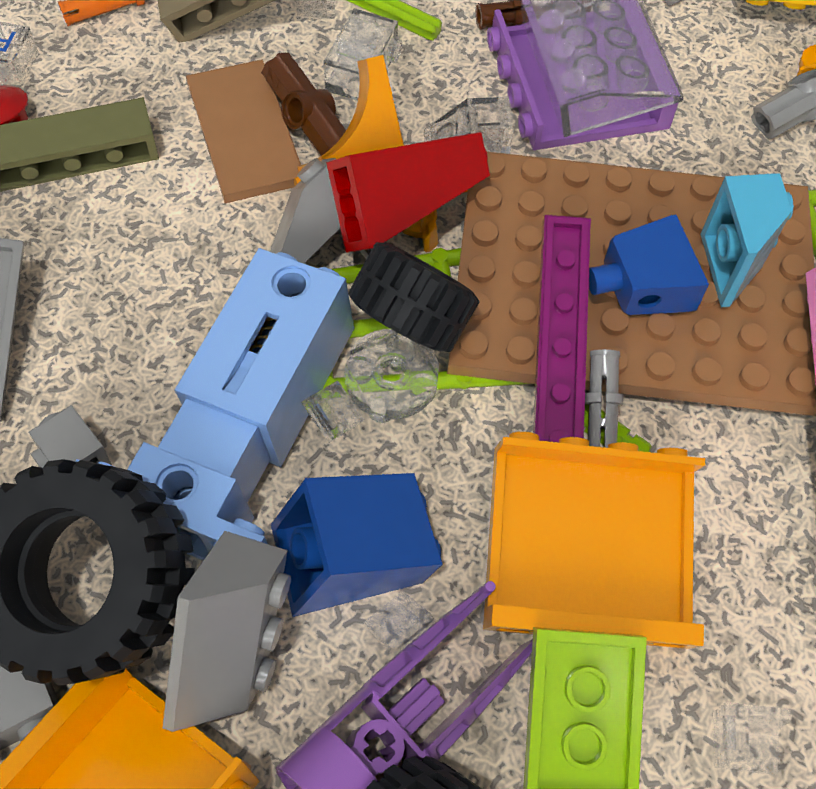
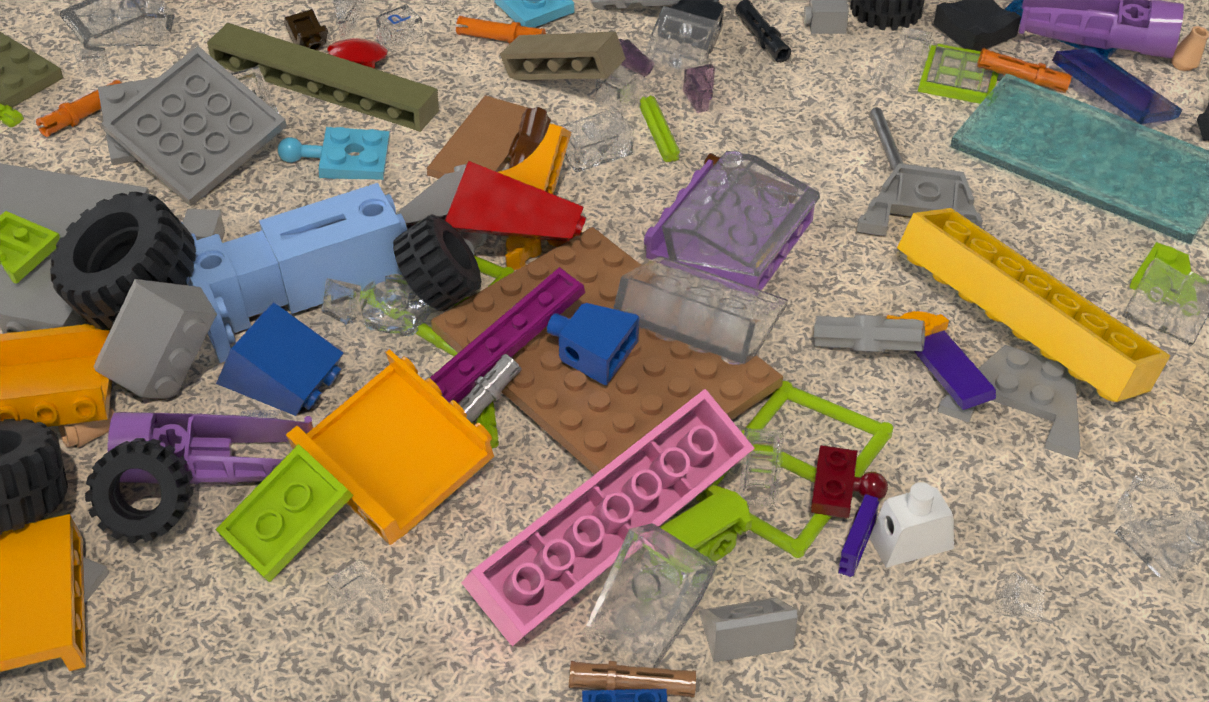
camera: 45 degrees right, 15 degrees down
clear slope [423,96,514,154] -> none
medium azure slope [700,173,794,307] -> none
none -> medium azure plate [278,127,390,180]
none -> clear slope [613,256,788,365]

